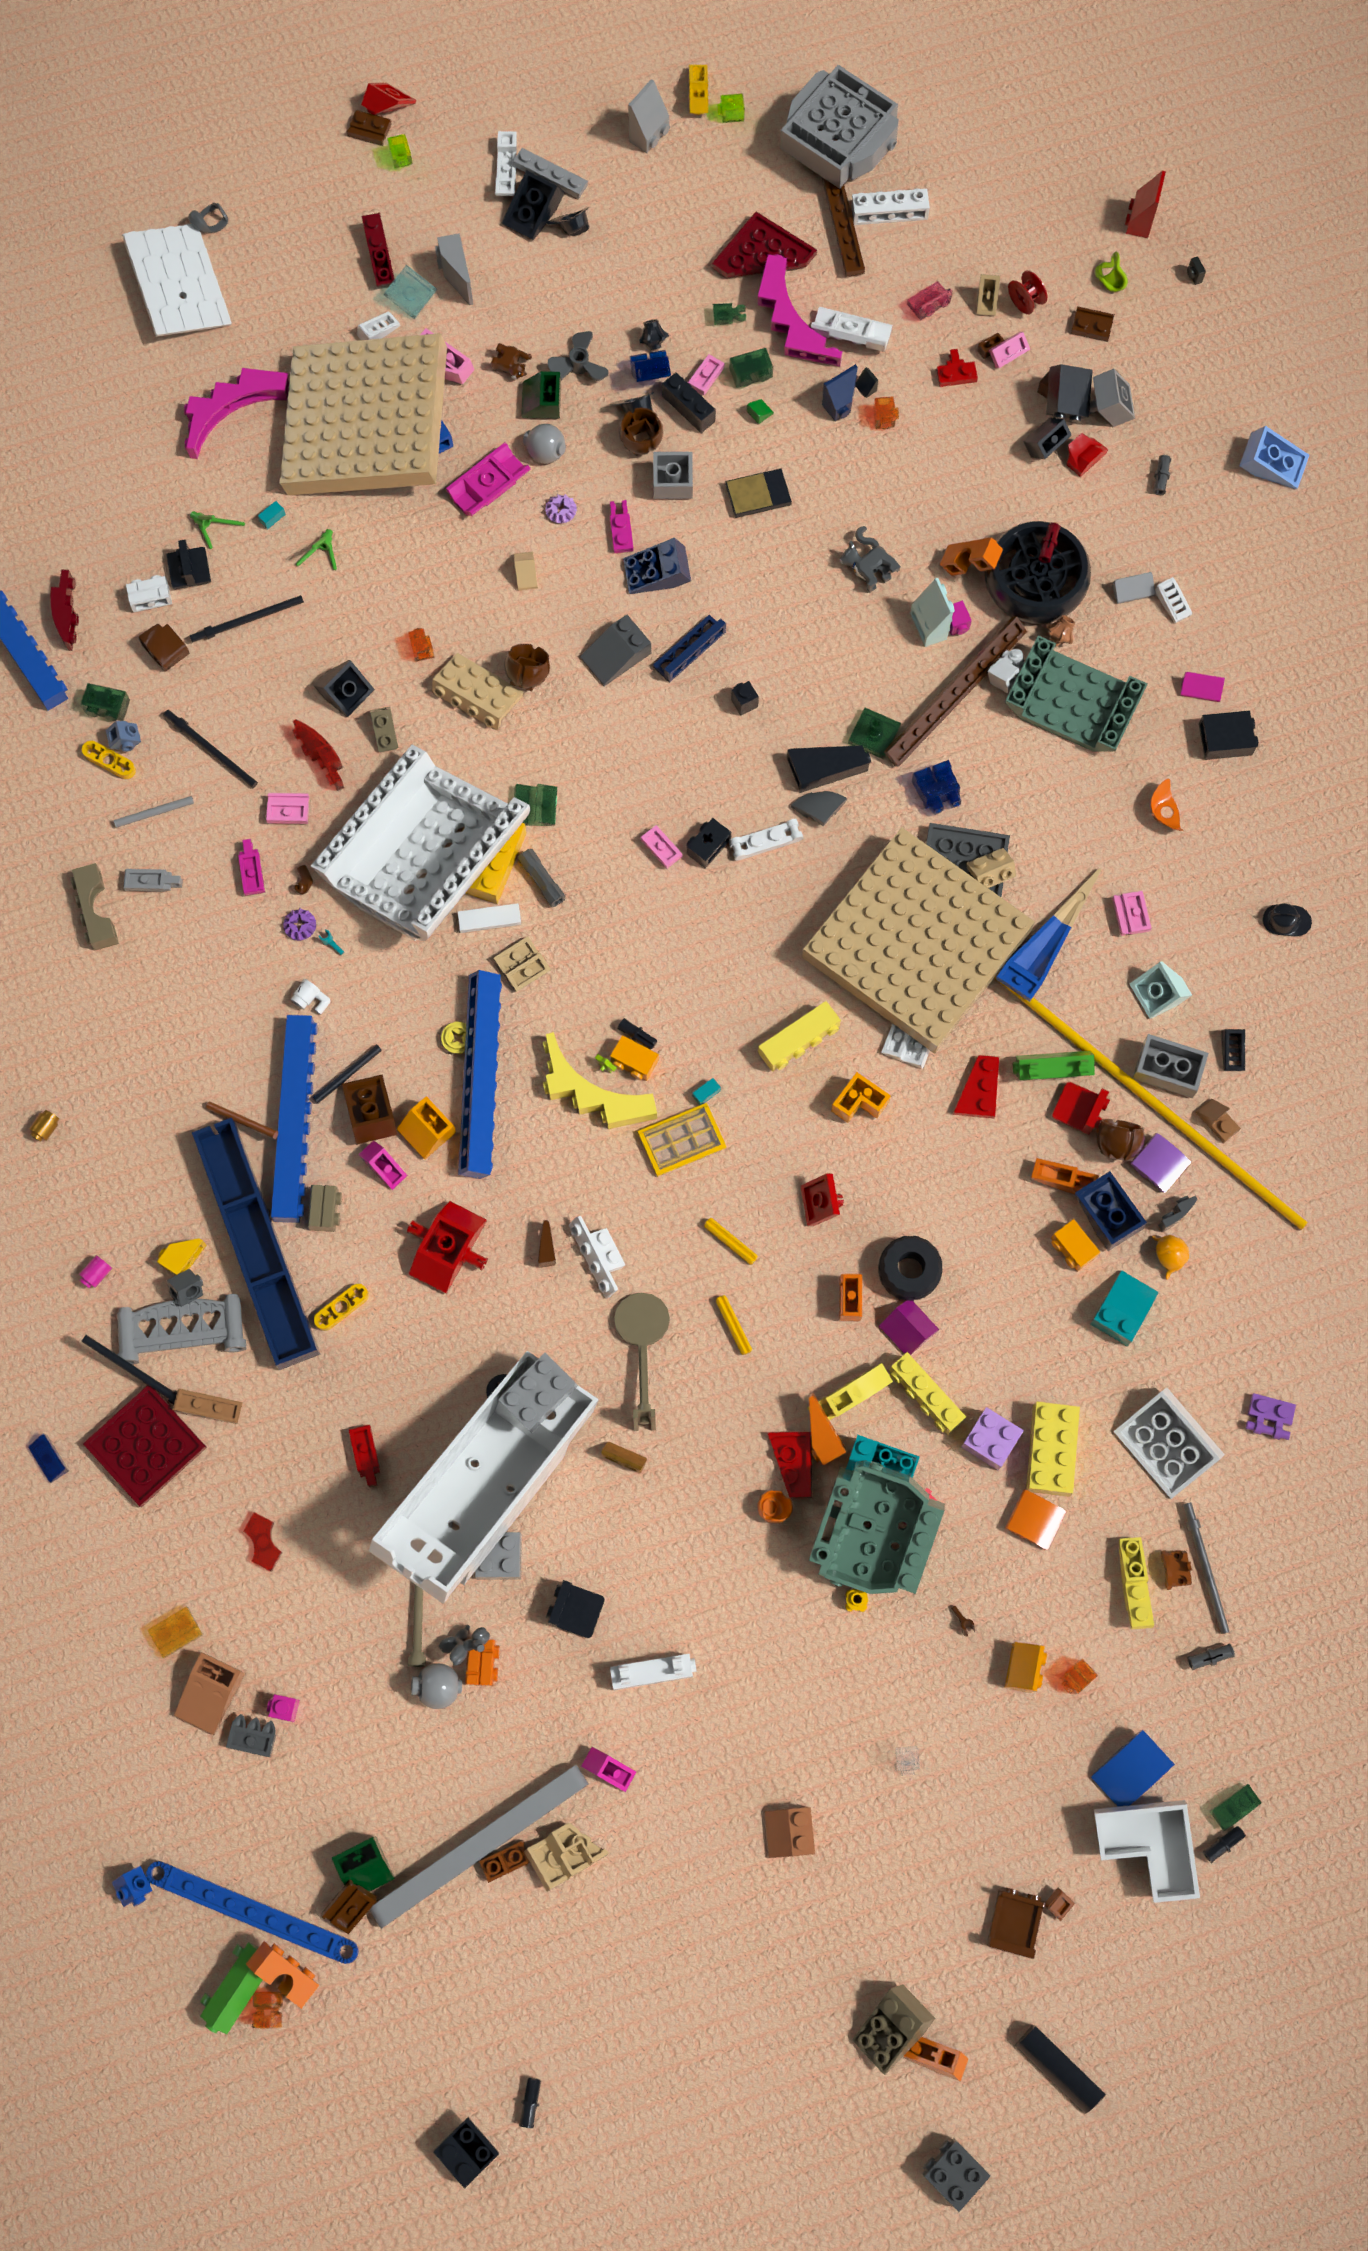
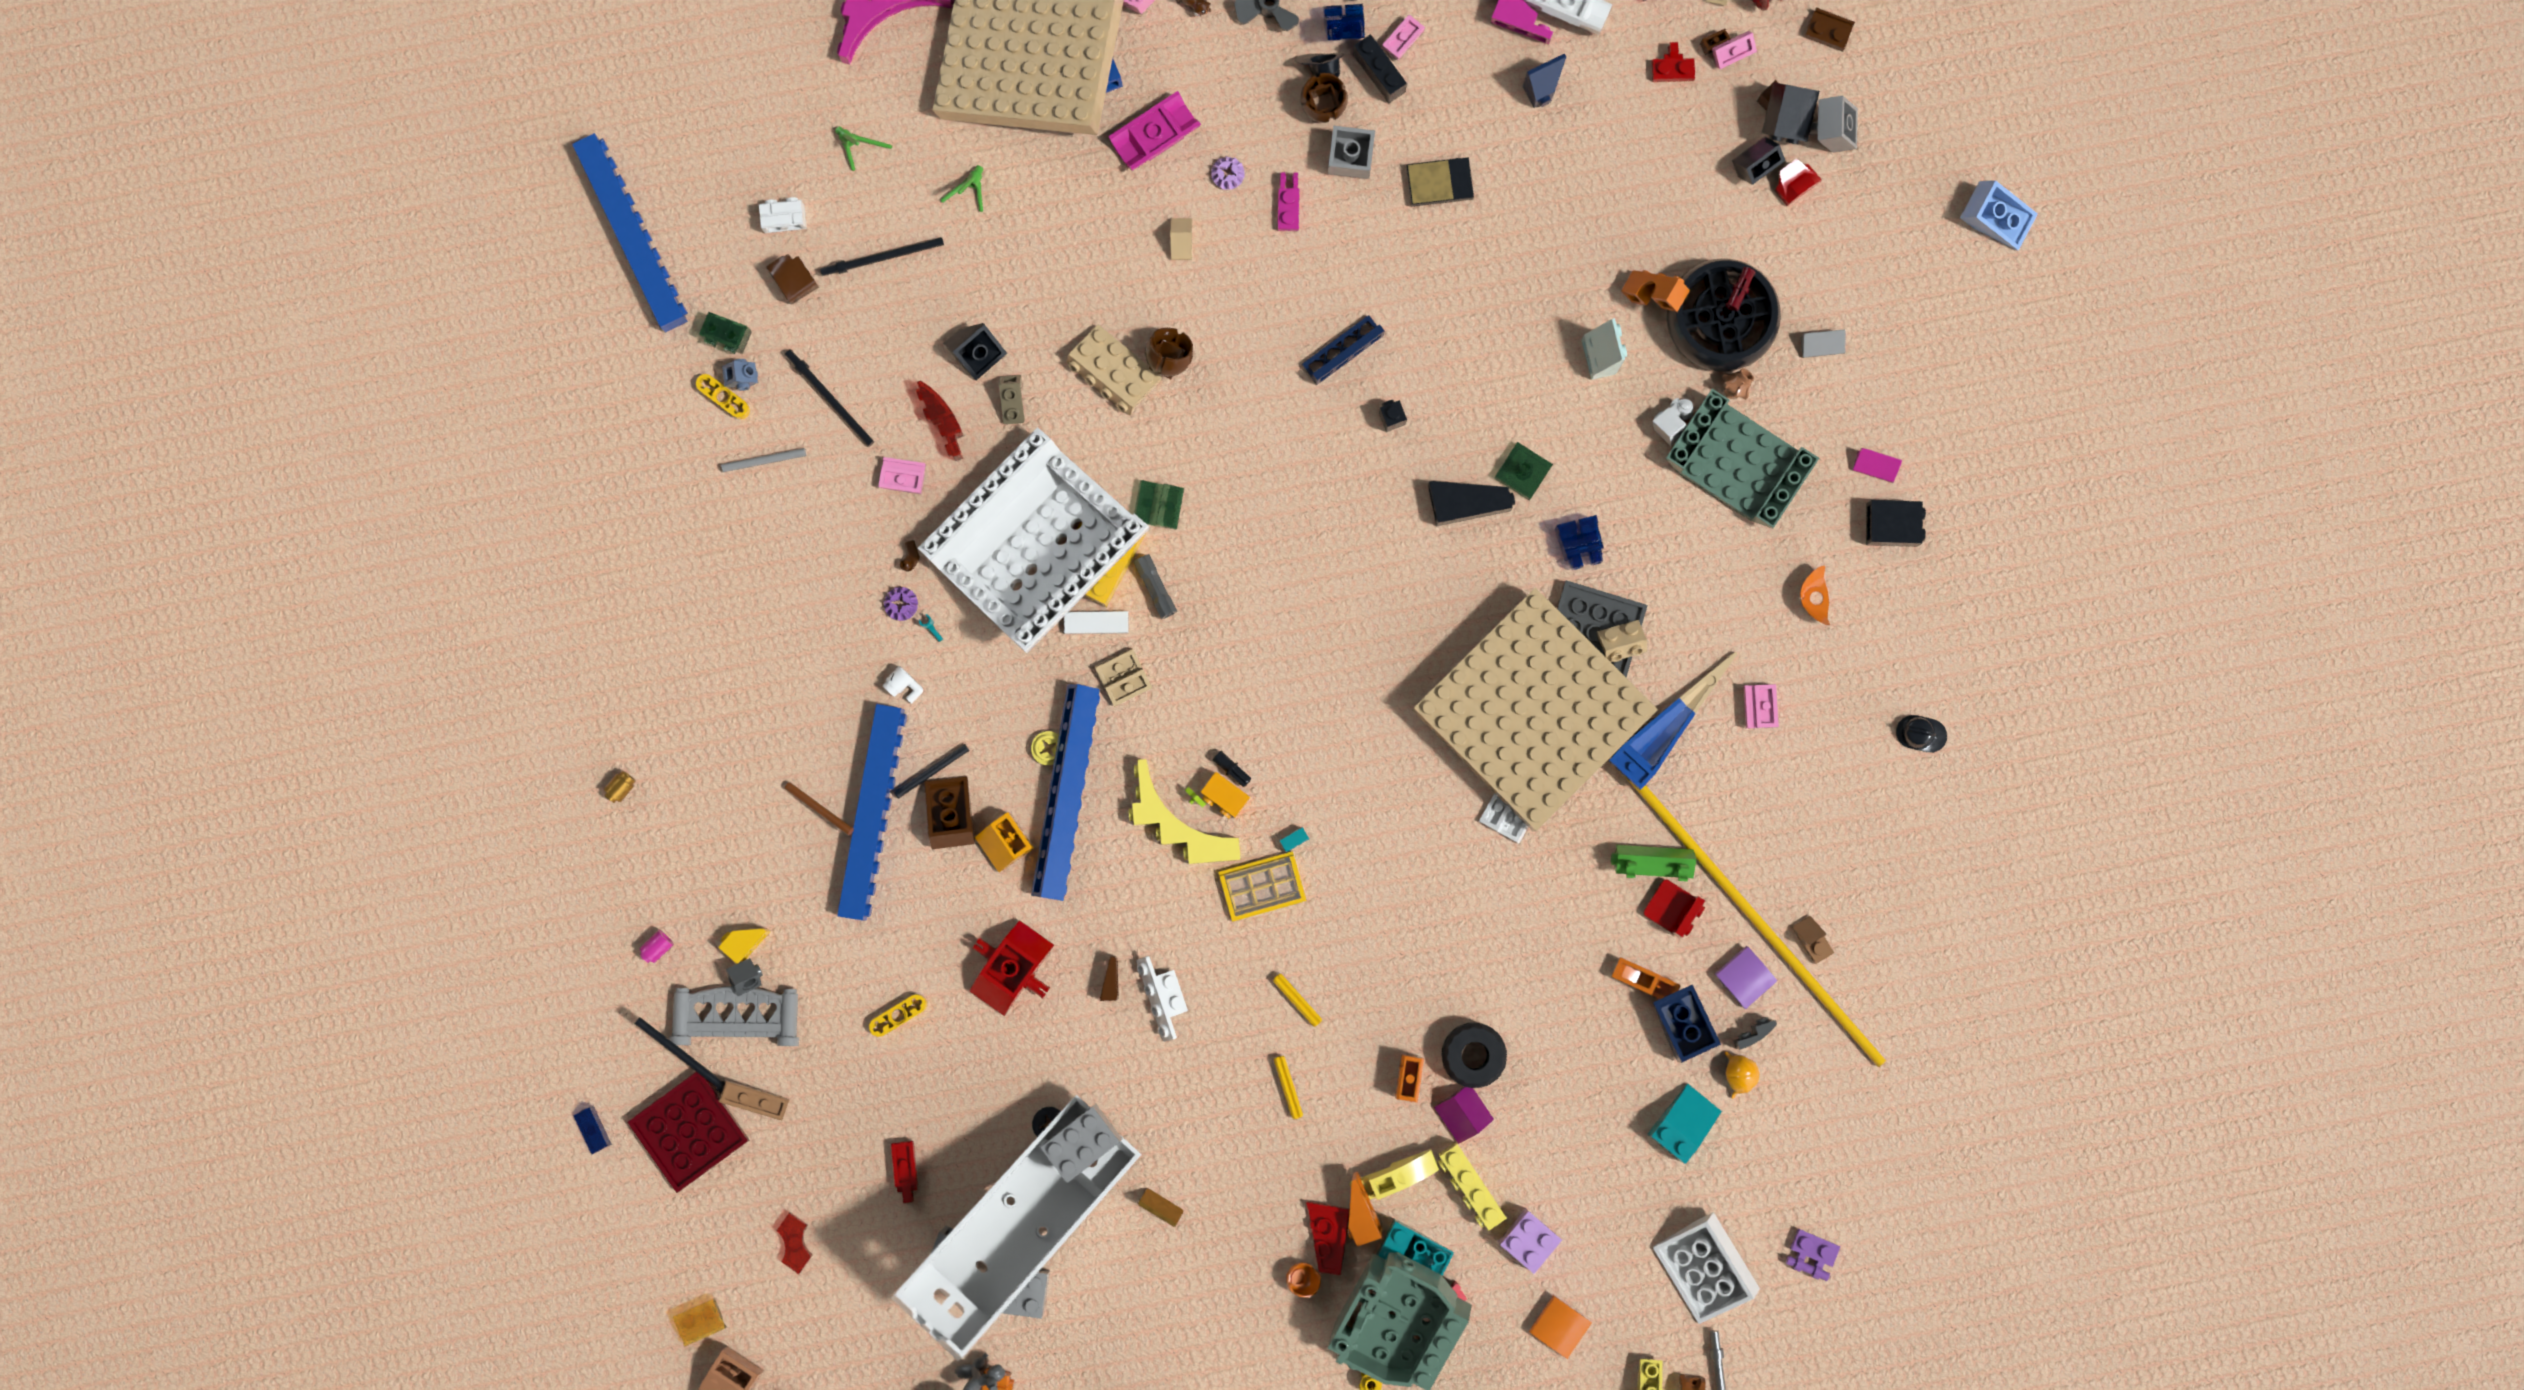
camera: 10 degrees right, 10 degrees up
dark red slope [50,569,79,651] -> none
dark tan arch [71,863,119,951] -> none
light grey hinge [123,869,183,892] -> none
black bracket [166,539,211,590] -> none
dark blue piece [192,1117,321,1370] -> none
dark pink hinge [238,839,265,896] -> none
teal piece [258,501,286,530] -> none
dark tan brick [308,1185,342,1232] -> none
dark pink slope [358,1140,408,1190] -> none
clear orange brick [408,628,435,662] -> none
dark tan piece [408,1584,426,1667] -> none
dark green slope [521,371,561,419] -> none
light grey brick [523,424,566,464] -> none
black bracket [546,1580,605,1638] -> none
dark grey slope [580,614,651,687] -> none
dark tan piece [614,1293,670,1431] -> none
dark blue slope [623,538,691,594] -> none
bright pink plate [641,825,682,869] -> none
black brick [686,818,732,869] -> none
white plate [728,819,804,861] -> none
clear green brick [729,348,773,388] -> none
green slope [747,399,774,424] -> none
light yellow brick [758,1001,841,1072] -> none
dark grey brick [791,791,847,826] -> none
red tile [800,1173,844,1226] -> none
light orange brick [831,1072,891,1123] -> none
dark grey animal [840,526,901,593] -> none
pearl dark grey slope [855,367,878,398] -> none
clear orange brick [873,396,899,429] -> none
reddish brown plate [884,616,1027,767] -> none
dark pink brick [949,600,972,636] -> none
red wing [953,1055,999,1119] -> none
light yellow brick [1026,1402,1080,1497] -> none
light orange piece [1051,1219,1101,1272] -> none
reddish brown piece [1096,1119,1145,1161] -> none
light aqua slope [1130,962,1192,1019] -> none
light grey brick [1133,1034,1209,1098] -> none
dark grey pin [1153,455,1171,495] -> none
white slope [1155,577,1192,623] -> none
black slope [1221,1029,1245,1071] -> none

